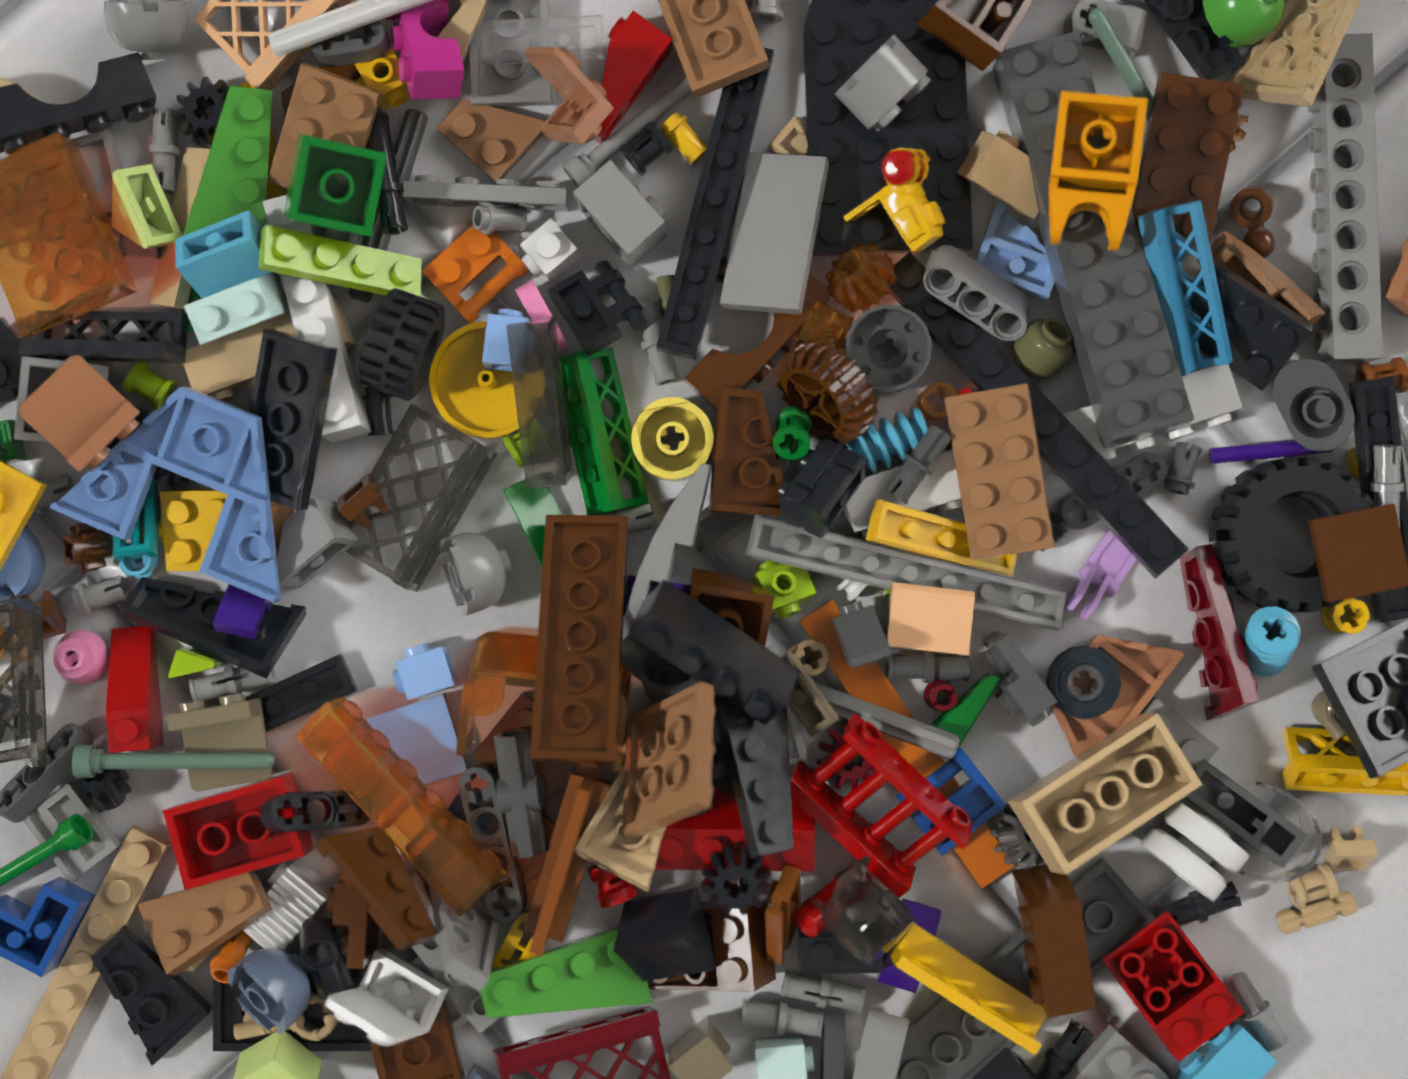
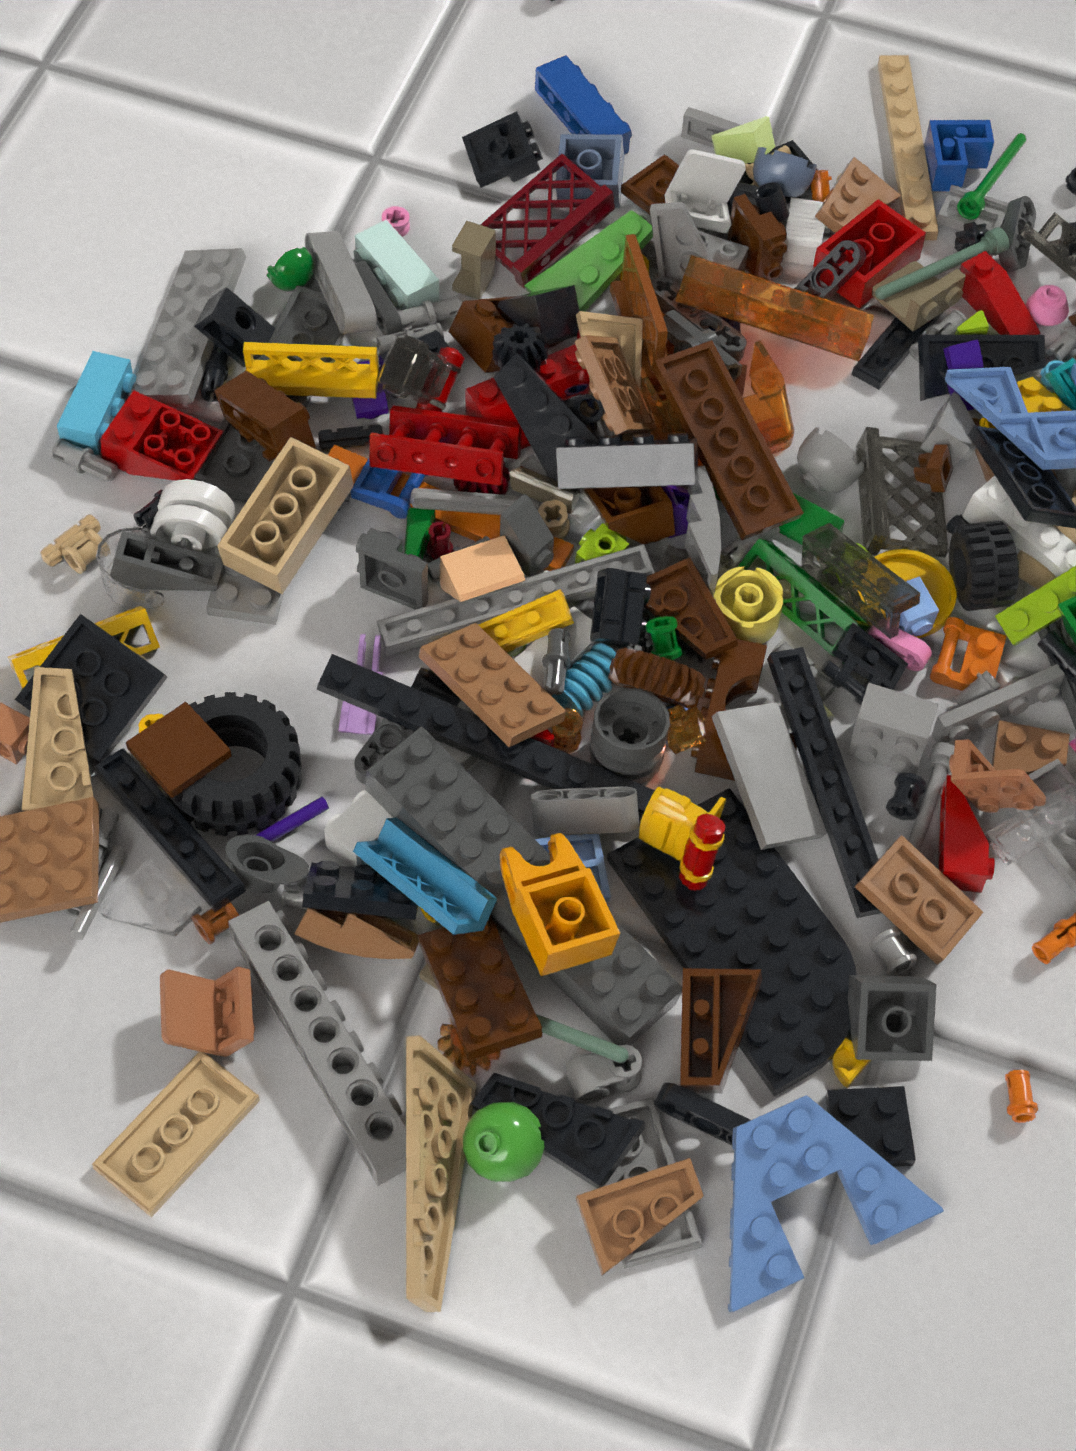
camera: 150 degrees right, 30 degrees down
black wing [91,924,213,1066] -> none
reddish brown wing [315,826,437,950] -> none
light blue tile [366,693,469,795] -> none
light blue brick [393,643,459,700] -> none
white brick [520,218,580,283] -> none
yellow pin [660,112,708,165] -> none
dark orange plate [765,865,801,965] -> none
tan tile [768,116,808,156] -> none
clear orange gear [825,242,897,313] -> none
light grey brick [835,34,931,132] -> none
tan slope [957,130,1039,219] -> none
olive head [1012,318,1073,378] -> none
black bush [1046,645,1122,719] -> none
nougat wing [1051,634,1185,757] -> none
dark grey pin [1164,442,1202,496] -> none
dark red wing [1180,544,1259,721] -> none
reddish brown plate [1230,185,1276,258] -> none
medium azure piece [1243,607,1300,676] -> none
tan tile [1323,826,1377,872] -> none
light grey pin [1370,444,1404,527] -> none
none -> black axle [318,424,383,450]

